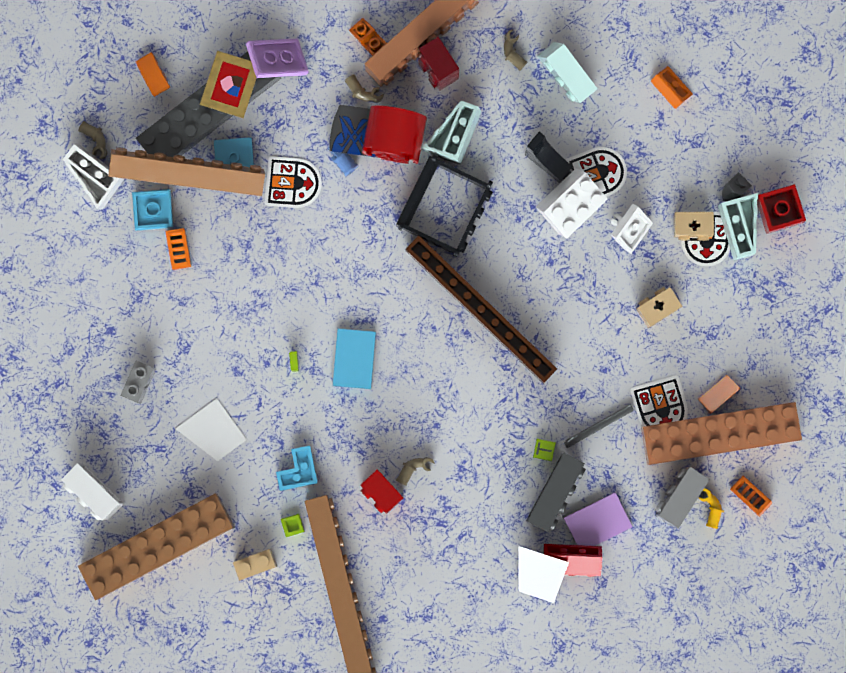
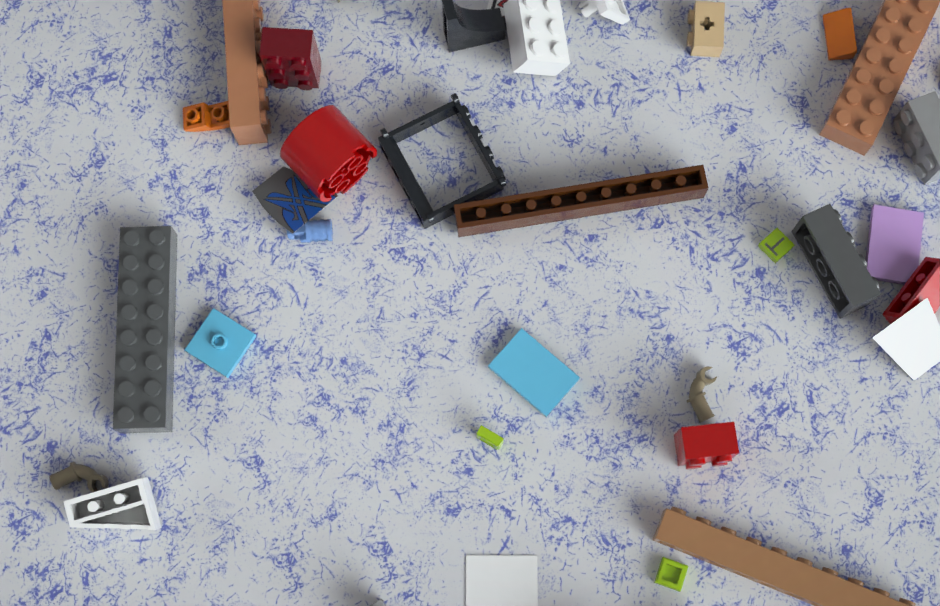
camera: 55 degrees left, 10 degrees down
medium nougat brick [108,147,265,196] -> none
medium azure plate [132,189,174,231] -> none
orange slope [135,52,171,97] -> none
orange slope [165,228,191,270] -> none
sticker [200,51,256,118] -> none
lavender tile [246,39,309,78] -> none
sticker [265,156,322,208] -> none
medium azure plate [276,446,318,491] -> none
dark tan piece [345,75,384,103] -> none
light aqua wedge [423,101,481,165] -> none
dark grey bar [564,404,634,448] -> none
sticker [630,375,688,427] -> none

